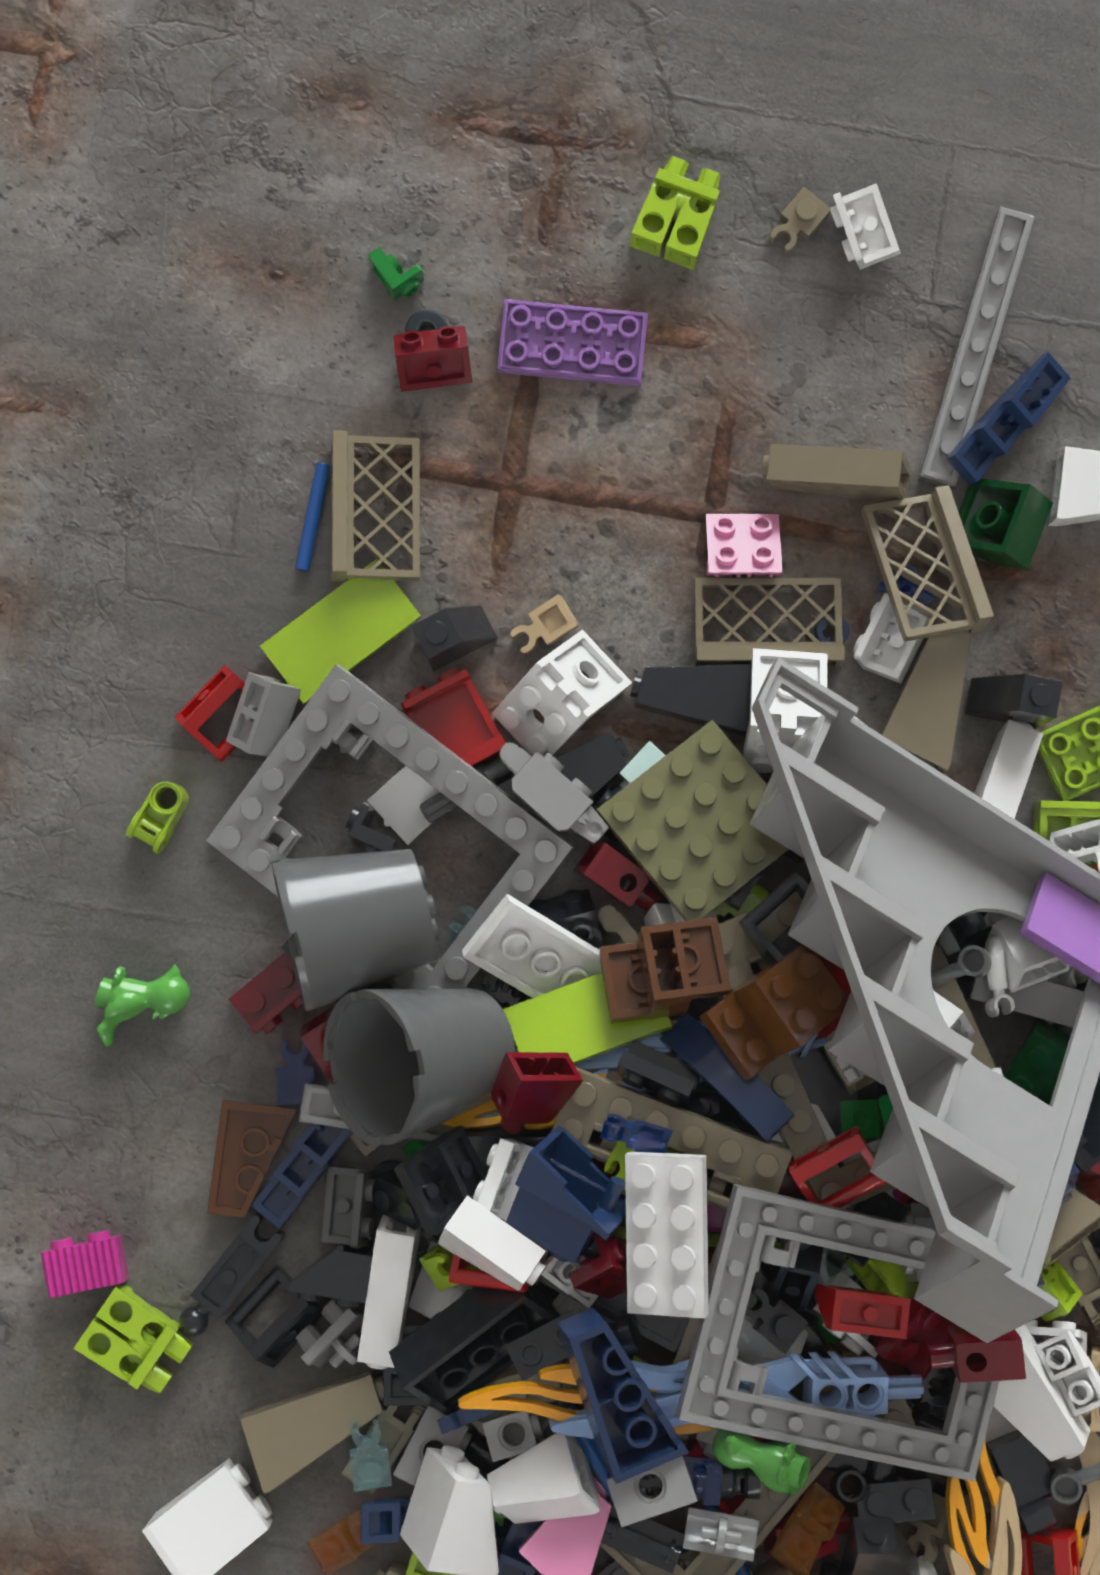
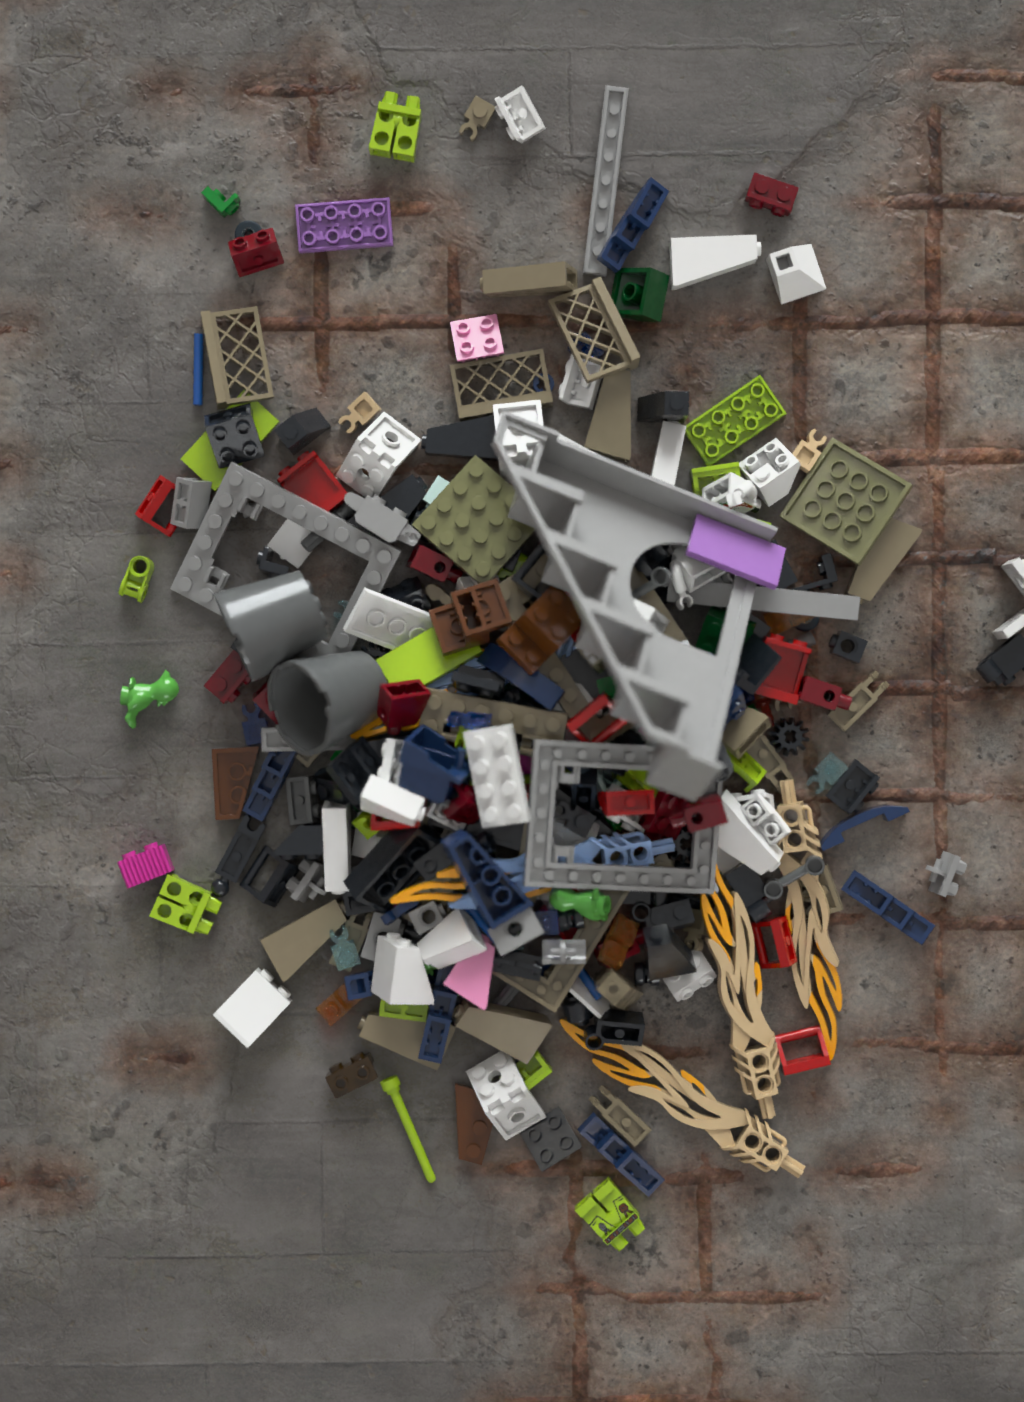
camera: 15 degrees left, 5 degrees up
none -> black bracket [204,403,264,469]

